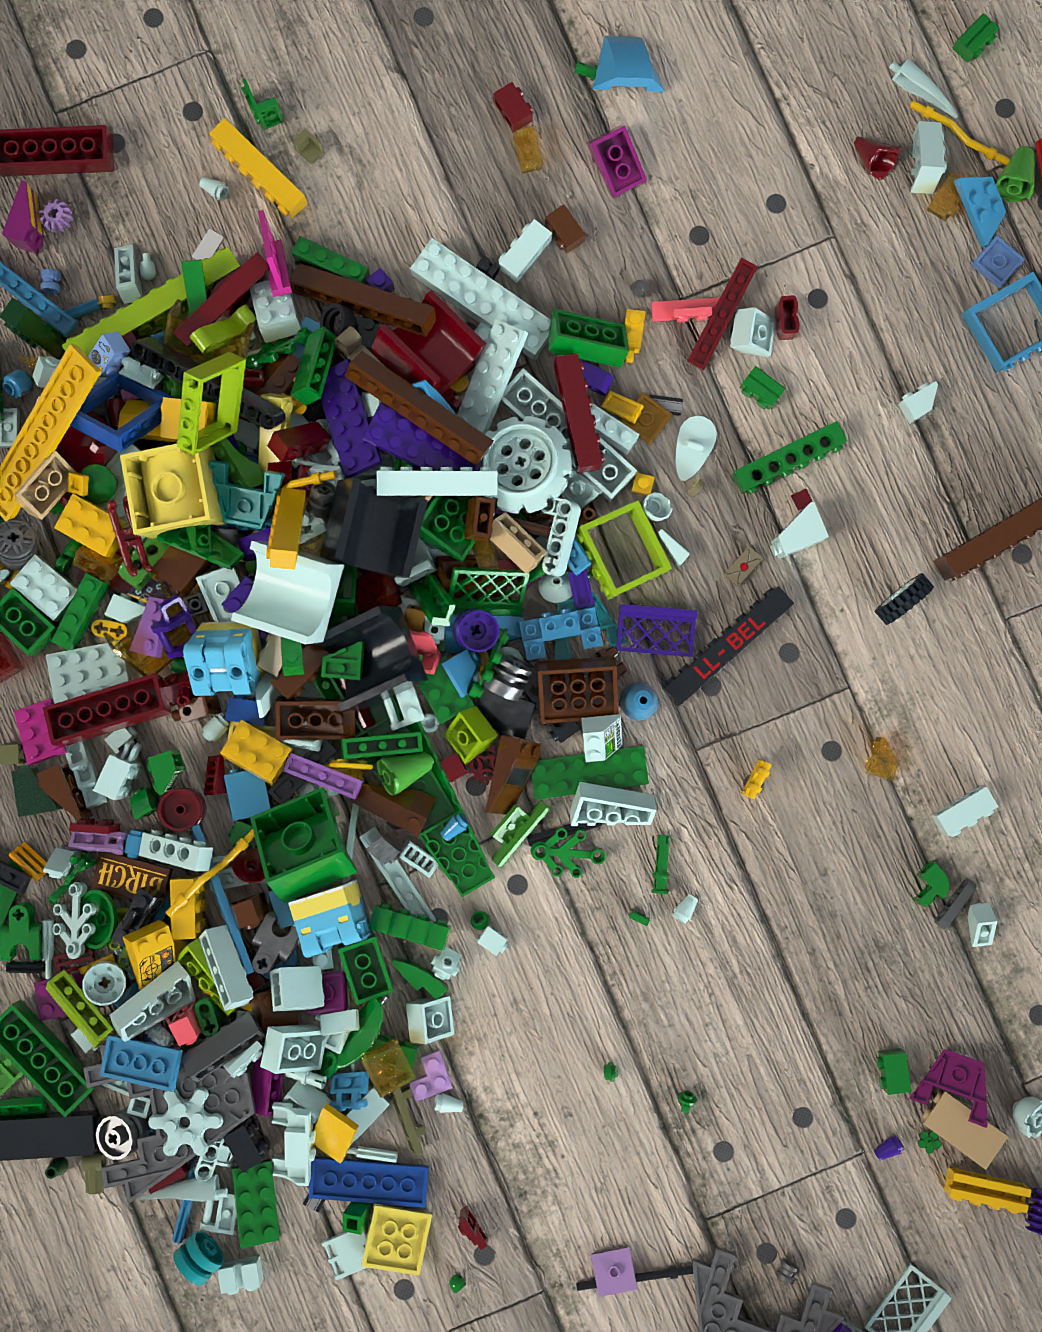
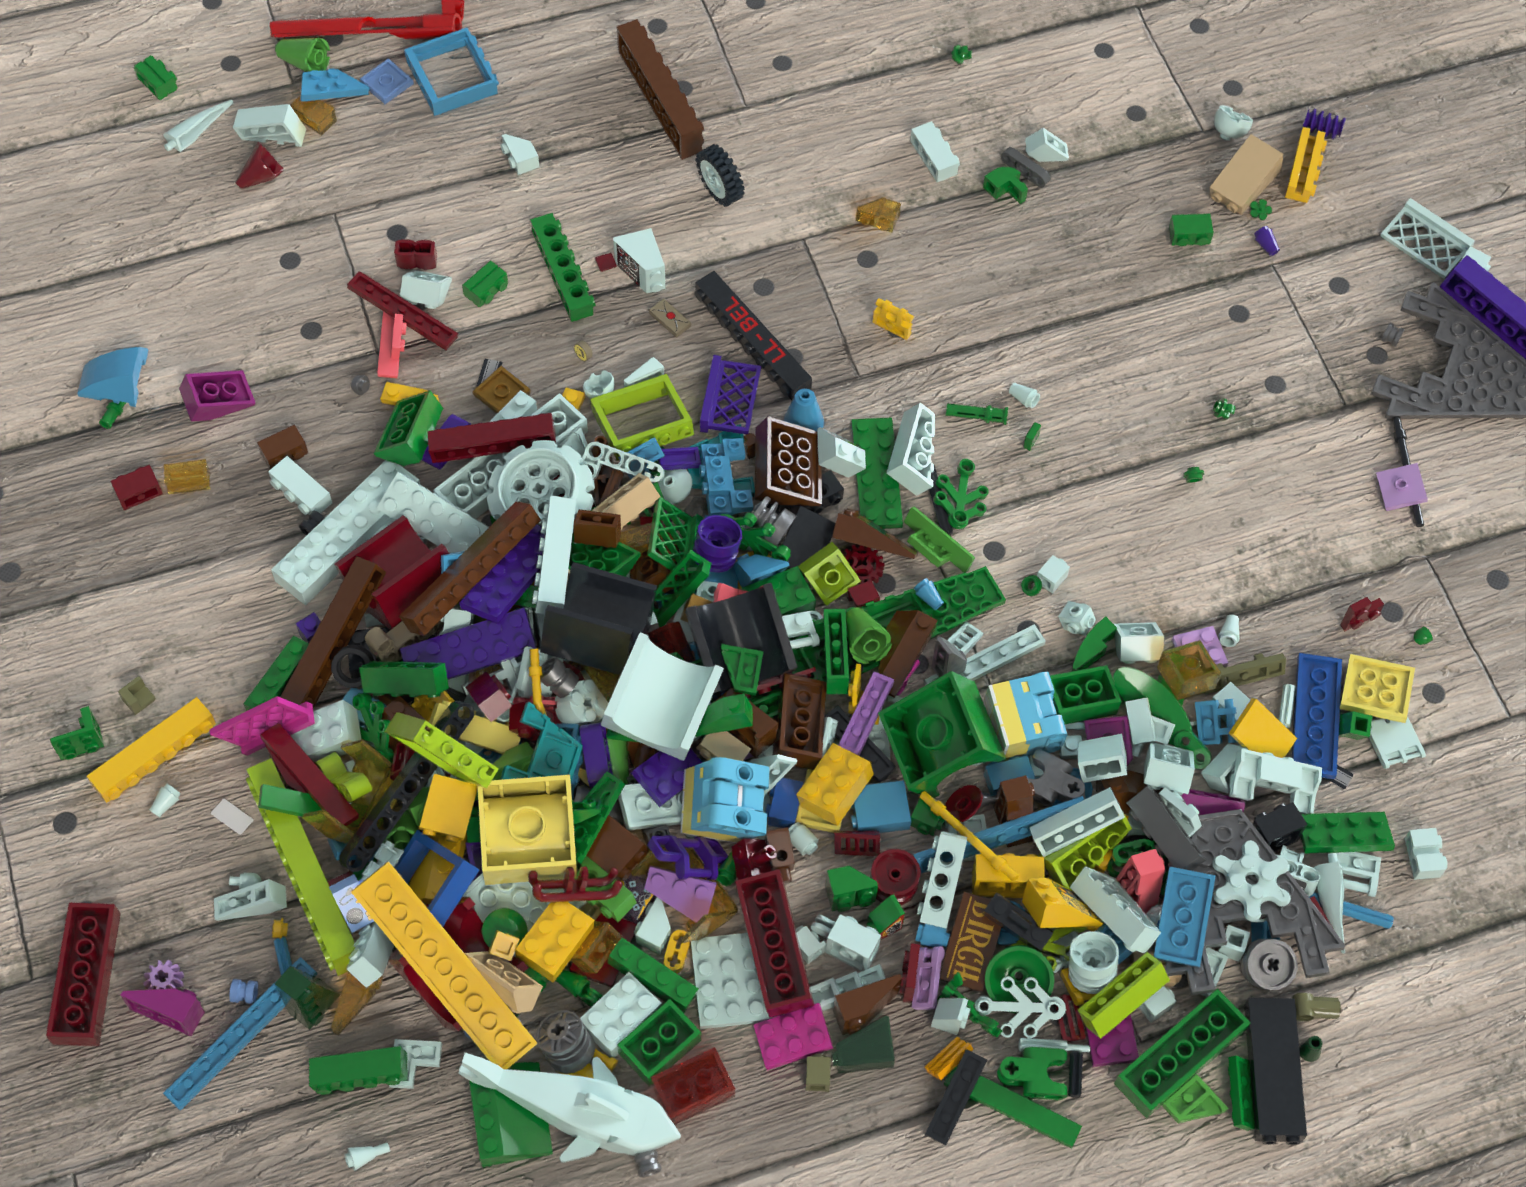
camera: 85 degrees left, 25 degrees down
dark azure head [3,369,33,398] -> none
teal wheel [173,1230,225,1286] -> none
yellow brick [266,488,306,570] -> none
light aqua pin [286,1070,327,1089] -> none
green brick [369,902,451,951] -> none
yellow tile [601,391,644,424] -> none
light aqua shield [675,416,717,481] -> none
yellow bar [909,100,1010,165] -> none
magenta wing [910,1049,988,1128] -> none

